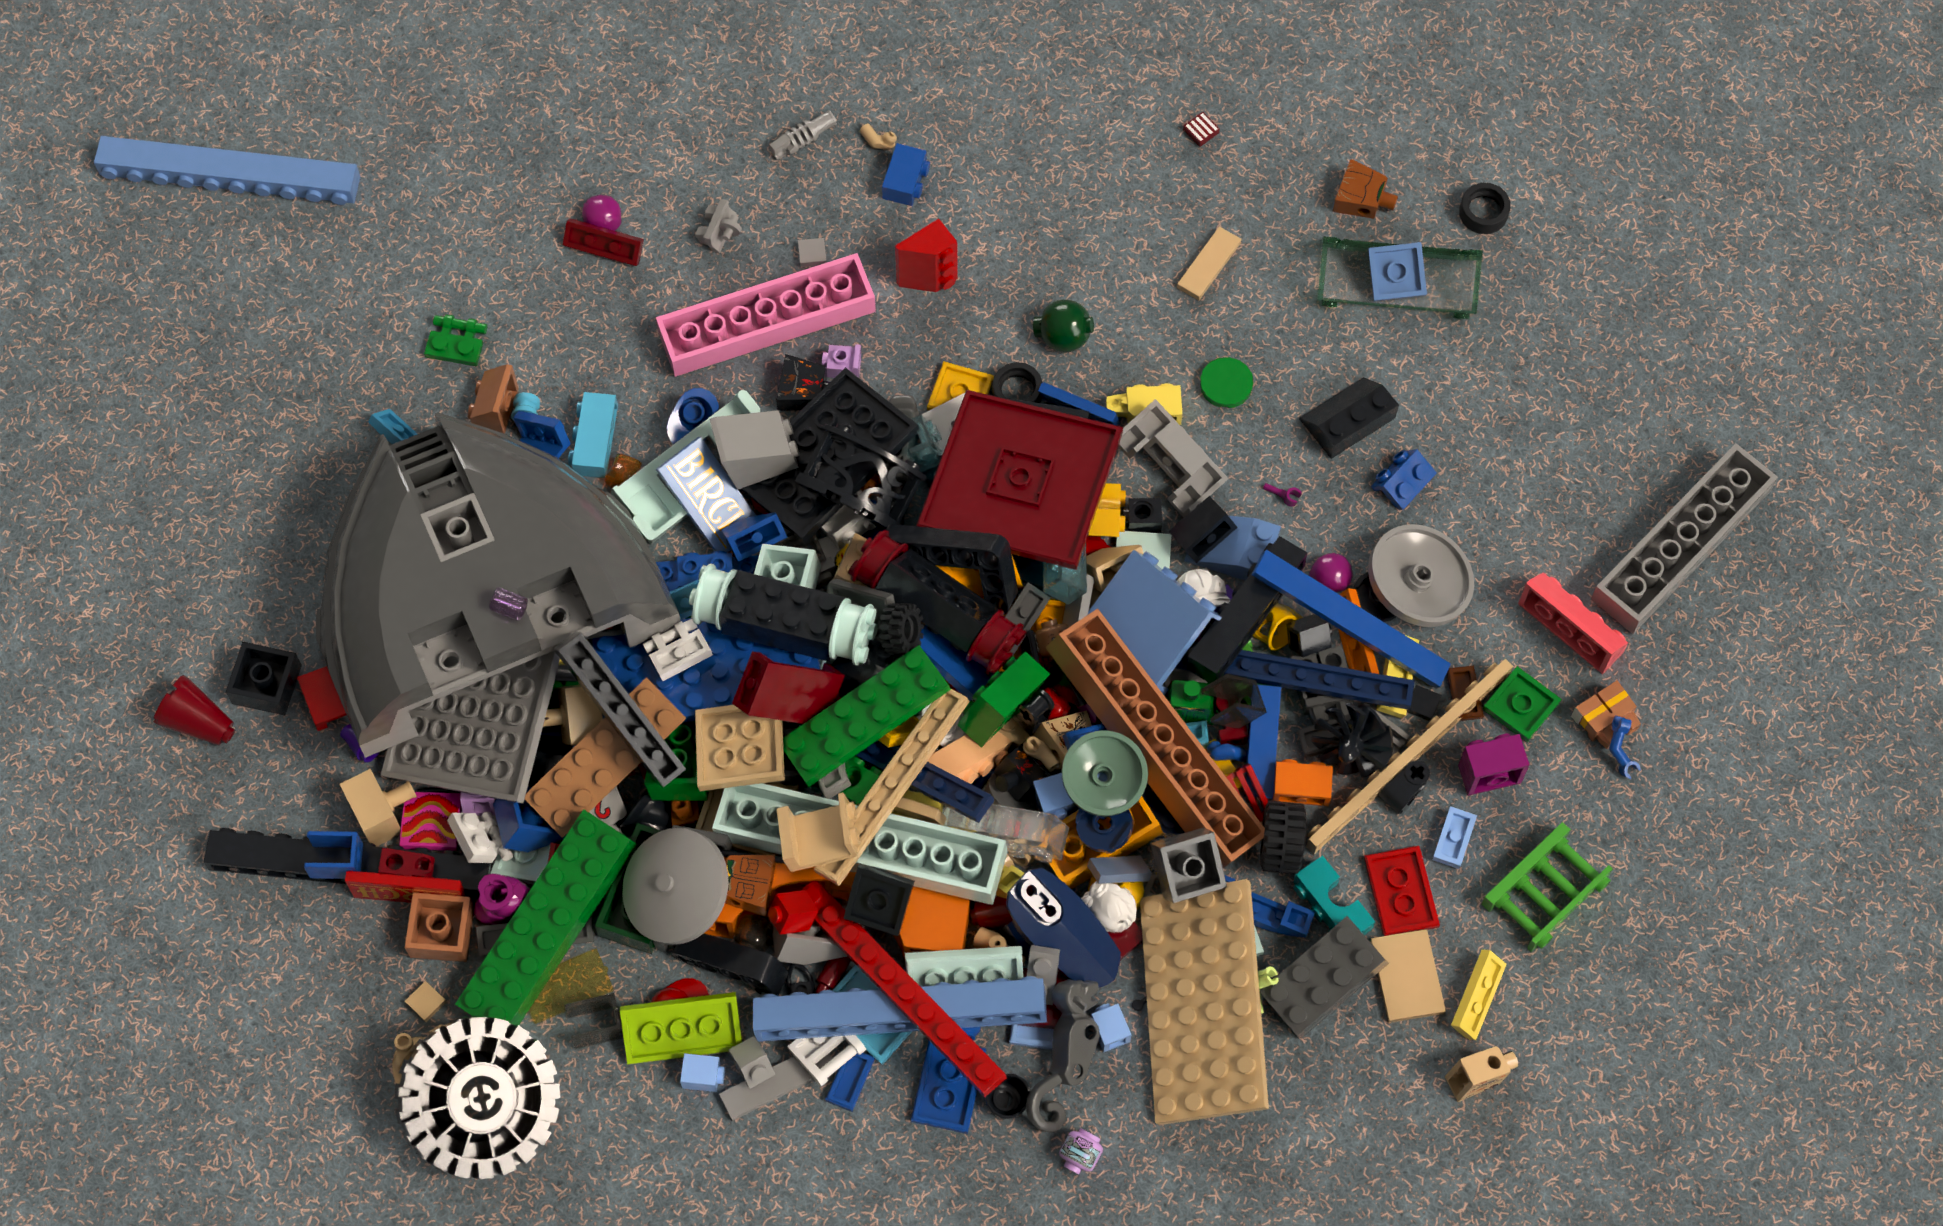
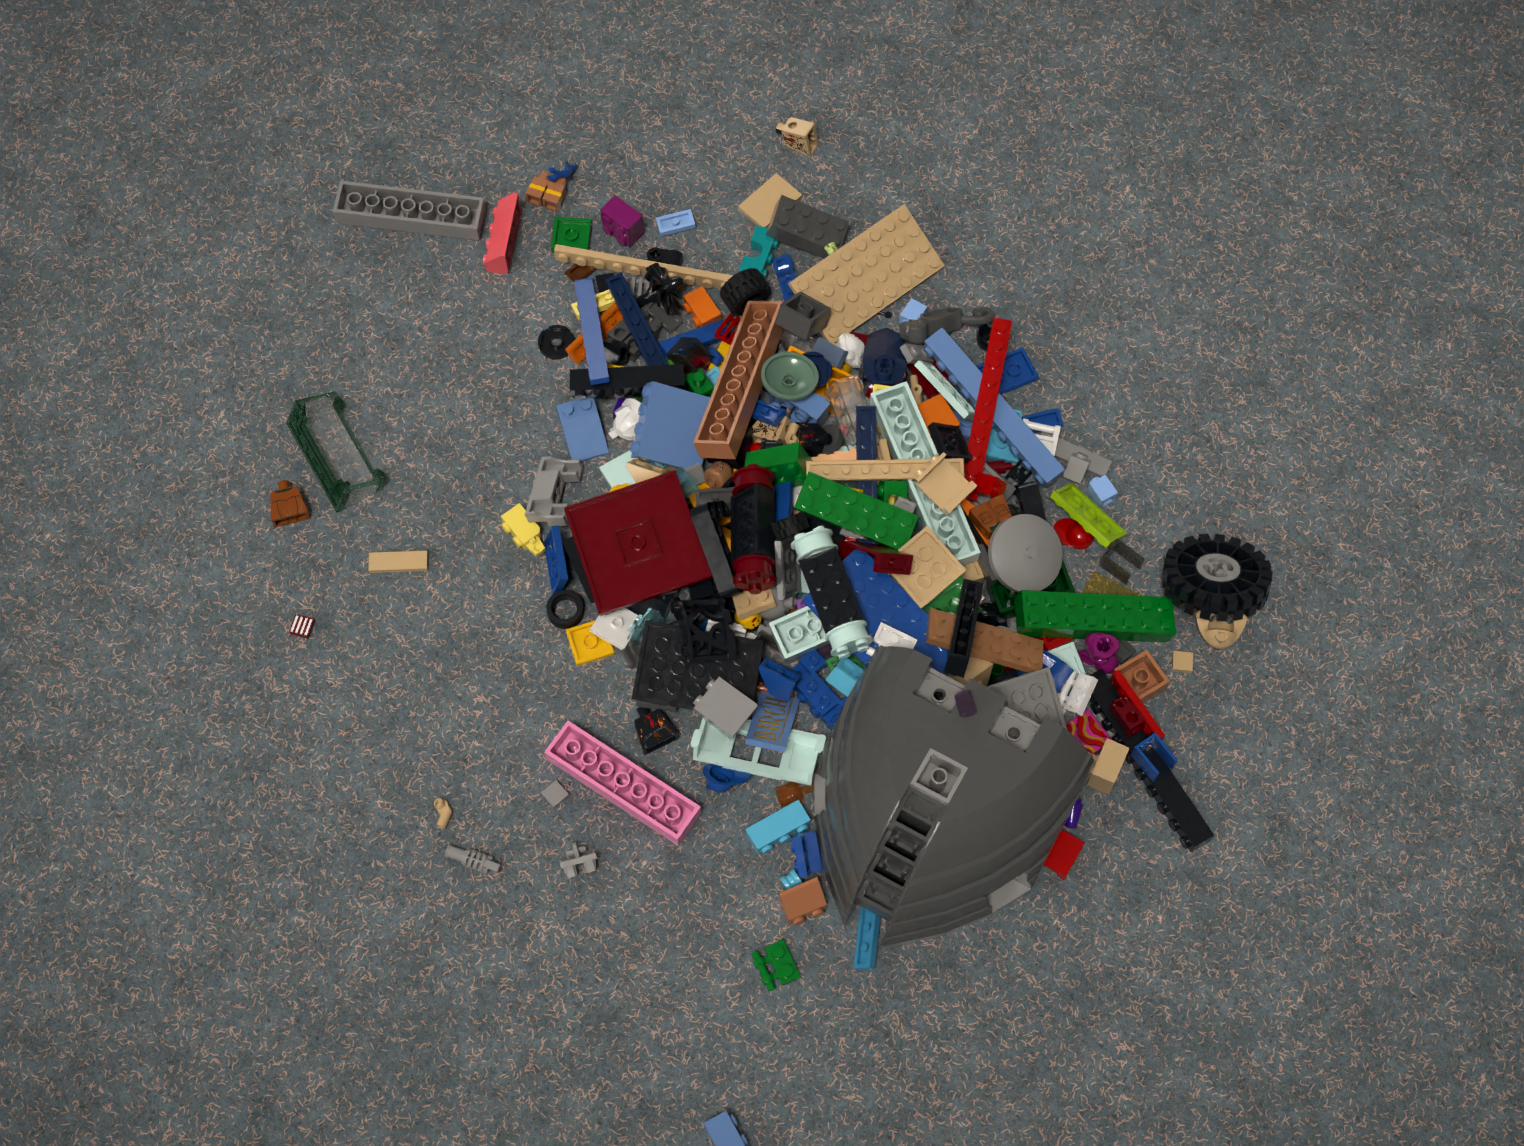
camera: 125 degrees left, 0 degrees up
dark red cone [153,675,235,746] -> none
black brick [225,641,302,716] -> none
dark red plate [562,218,644,266] -> none
magenta hair [582,194,621,231] -> none
lavender brick [822,344,861,378] -> none
blue brick [882,143,930,206] -> none
red slope [895,219,958,292] -> none
dark green brick [1033,299,1094,353] -> none
head [1059,1128,1103,1174] -> none
black brick [1123,498,1162,533] -> none
black brick [1168,496,1238,564] -> none
green tile [1200,357,1254,408] -> none
magenta hand [1263,483,1302,507] -> none
black slope [1299,377,1399,459] -> none
magenta hair [1308,553,1353,593] -> none
red tile [1364,846,1440,936] -> none
medium blue tile [1368,242,1427,302] -> none
light grey dish [1368,524,1474,627] -> none
blue bracket [1371,449,1437,510] -> none
light yellow plate [1451,950,1507,1040] -> none
black tyre [1459,182,1511,234] -> none
bright green fence [1481,822,1613,952] -> none

